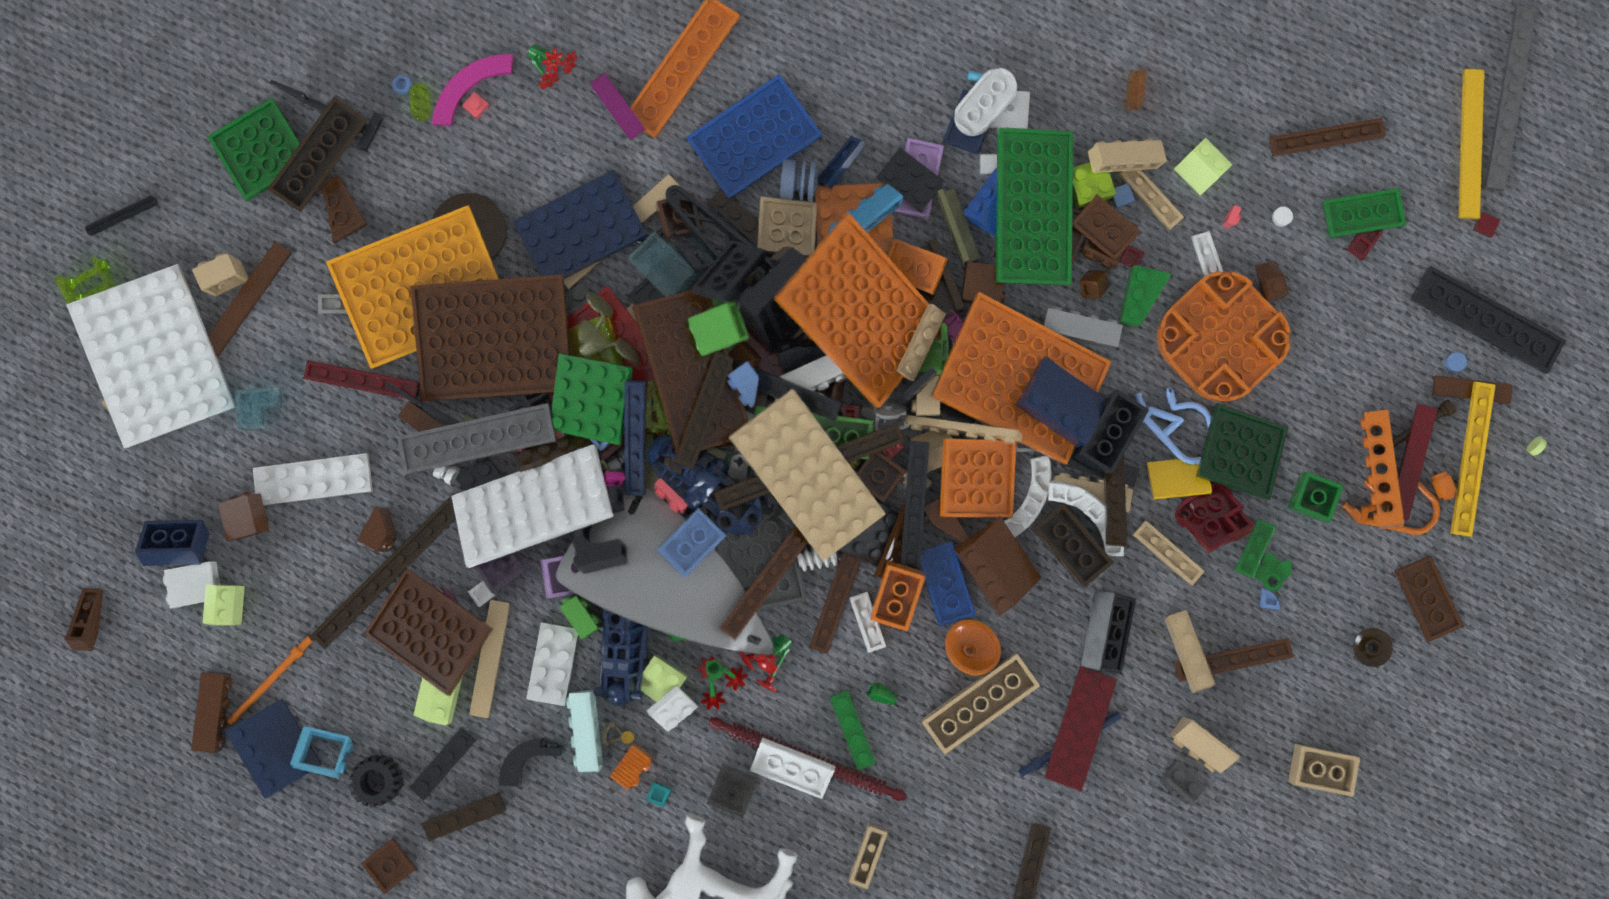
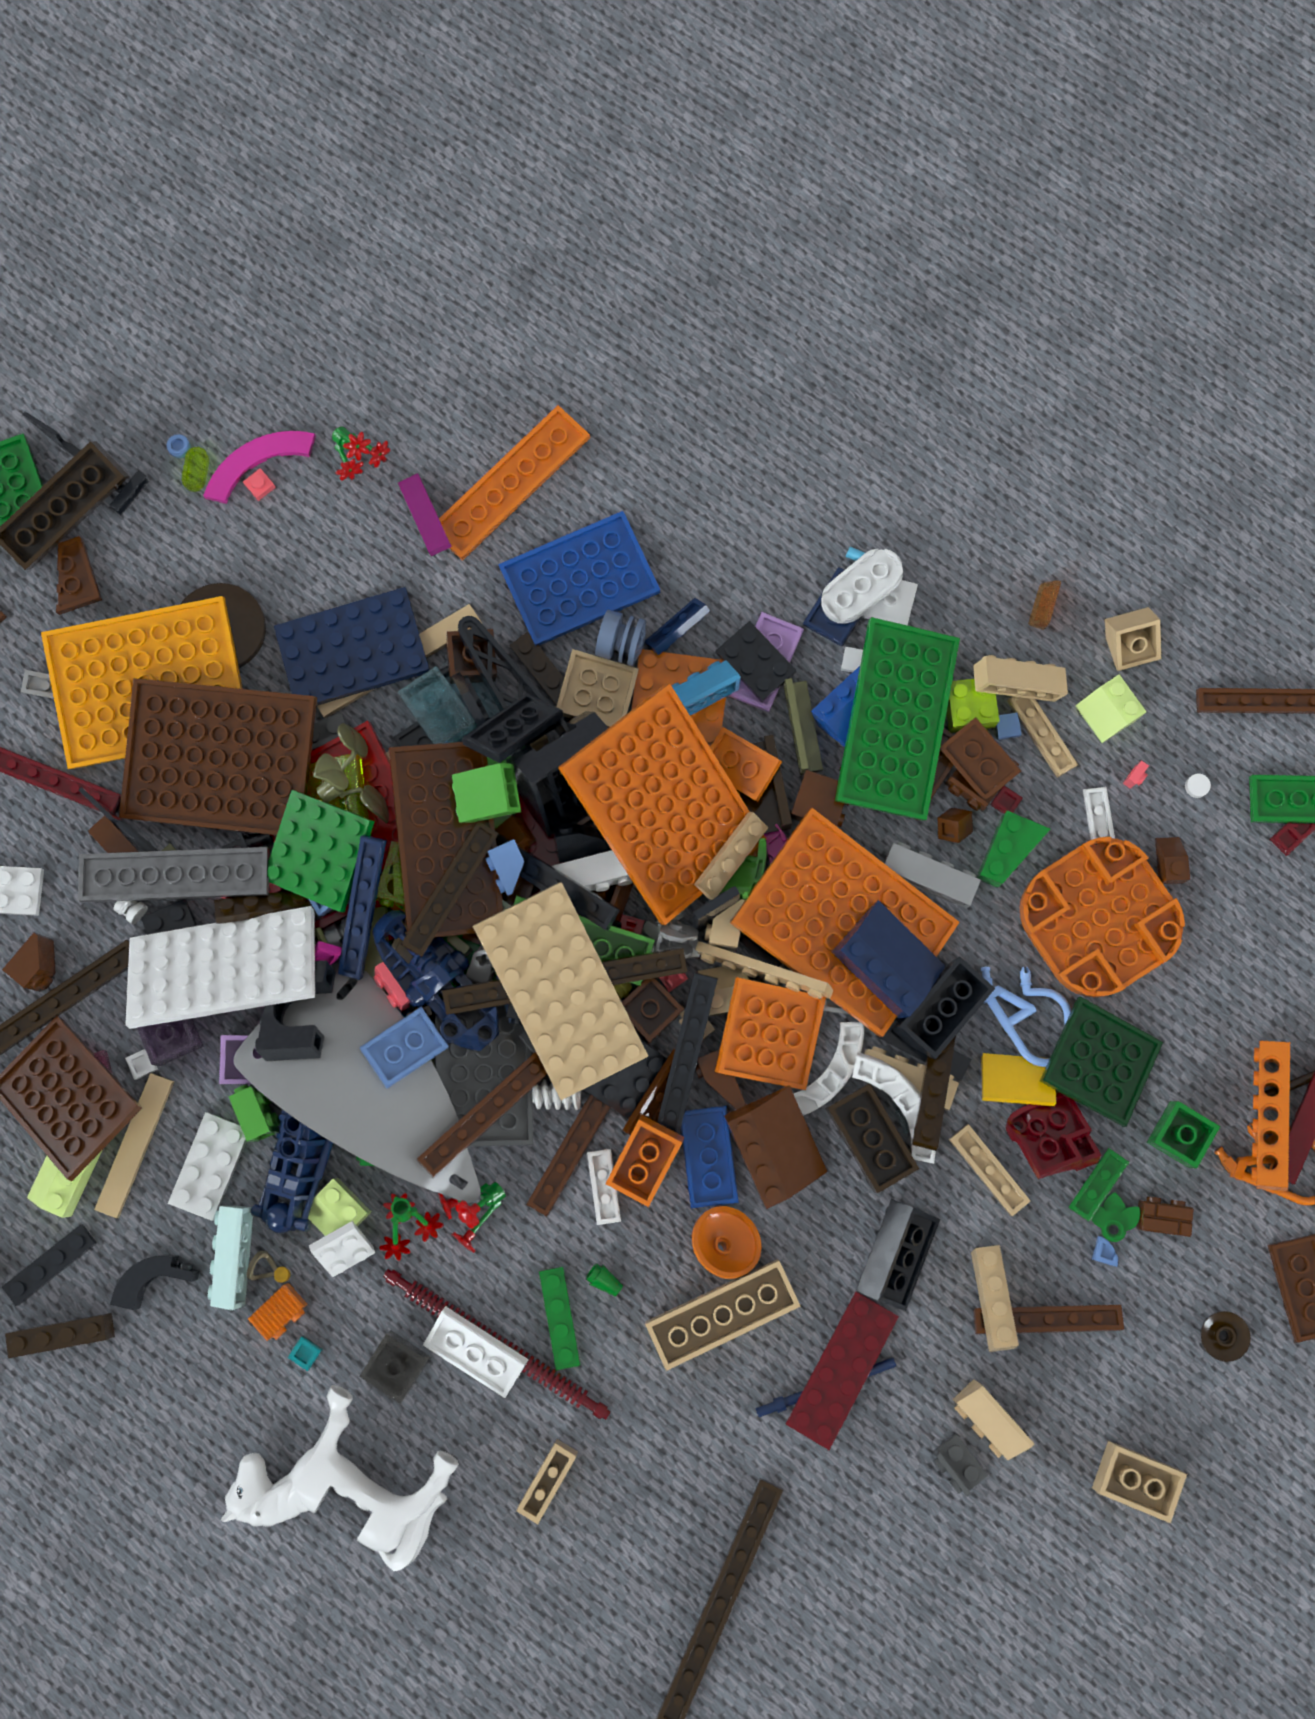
camera: 10 degrees right, 5 degrees down
none -> tan slope [1105,607,1161,671]
none -> reddish brown brick [1136,1196,1194,1237]

